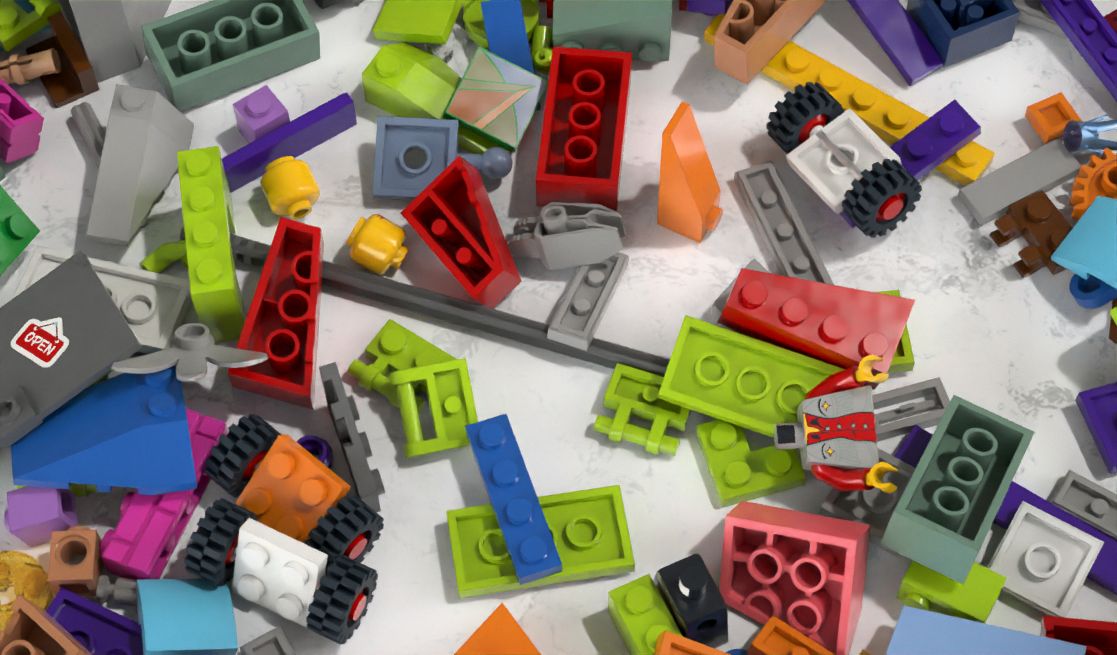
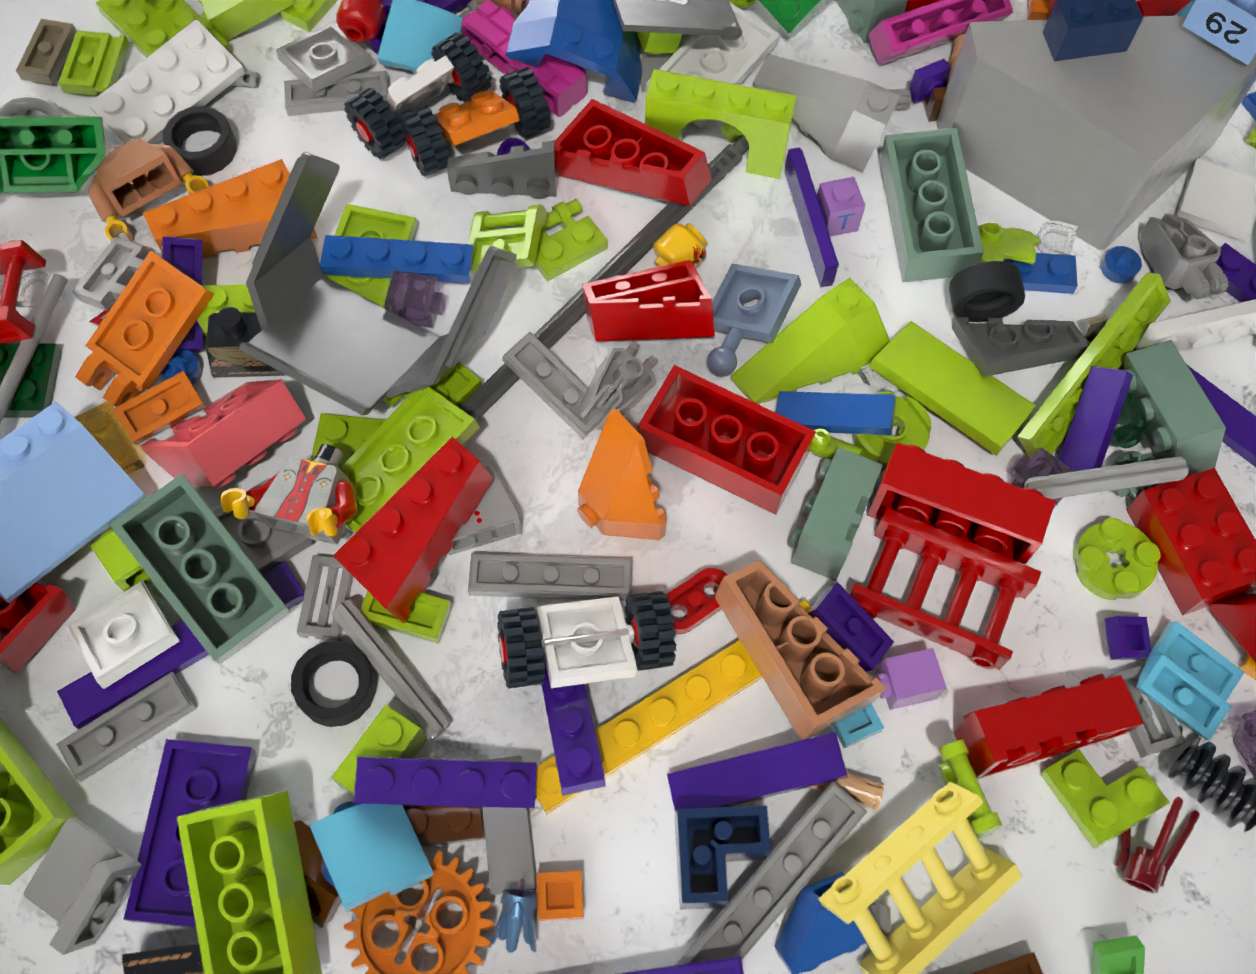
camera: 110 degrees right, 5 degrees up
light grey plant [111,323,268,381] -> none
yellow head [260,156,320,219] -> none
tile [443,46,548,153] -> none
none -> dark grey piece [239,152,517,415]
none -> black tyre [291,641,376,727]
none -> lime brick [331,704,427,797]
none -> light grey axle [332,599,450,739]
none -> dark purple plate [353,756,537,808]
none -> clear purple brick [385,271,446,329]
none -> red plate [666,568,727,635]
none -> dark purple plate [909,58,951,103]

